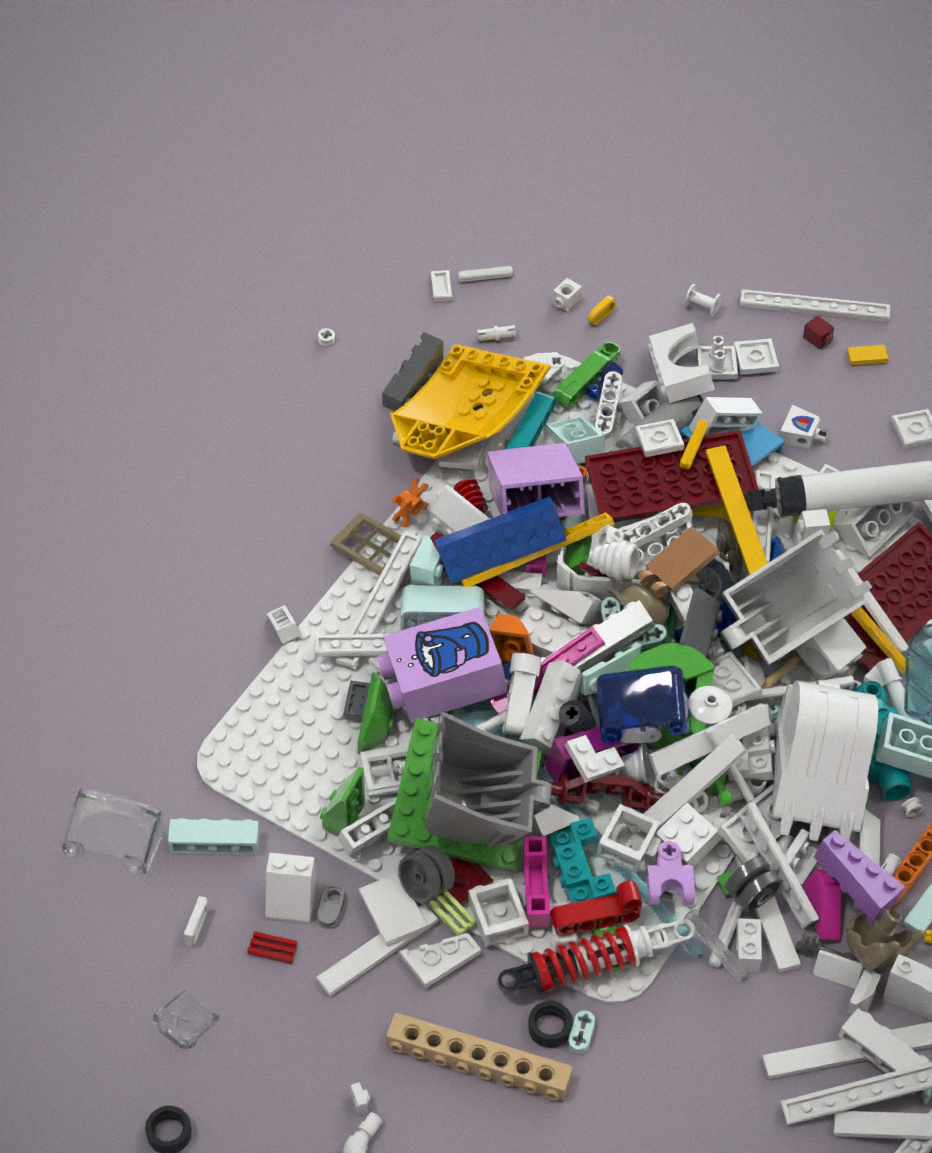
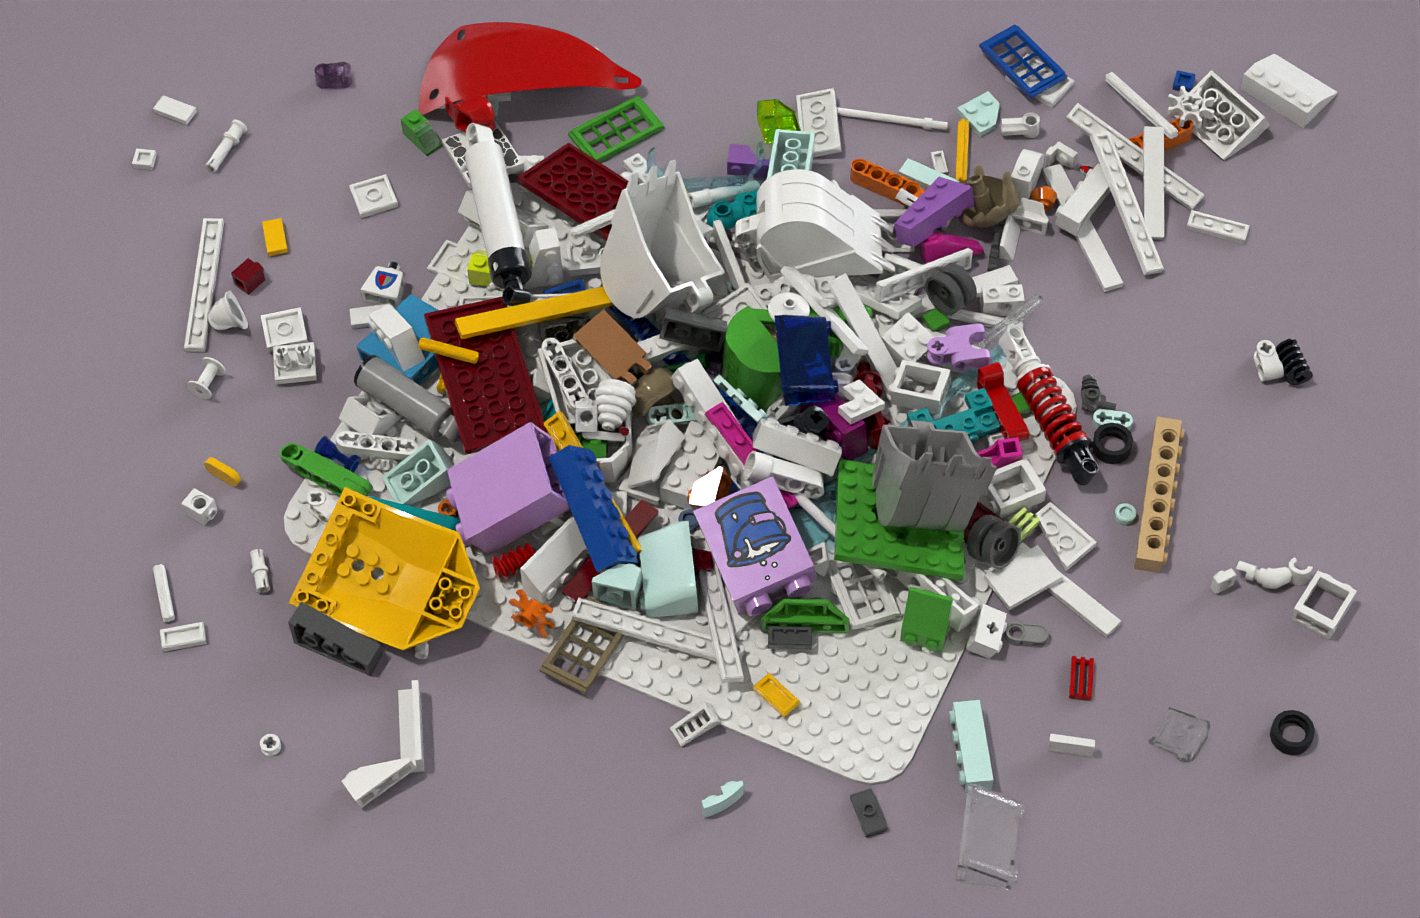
camera: 95 degrees left, 5 degrees up
white slope [265,853,316,924] -> none
white tile [635,419,684,457] -> none
white arch [648,323,715,403] -> none
none -> white piece [208,290,248,330]
none -> white slope [342,757,416,808]
none -> white tile [350,304,387,329]
none -> white fence [398,680,425,773]
none -> light aqua slope [701,780,744,818]
none -> yellow tile [753,673,800,718]
none -> dark grey plate [850,788,887,837]
none -> white brick [966,604,1007,659]
none -> orange cone [1030,186,1057,211]
none -> dark grey piece [1081,374,1117,413]
none -> light aqua tile [1114,503,1136,525]

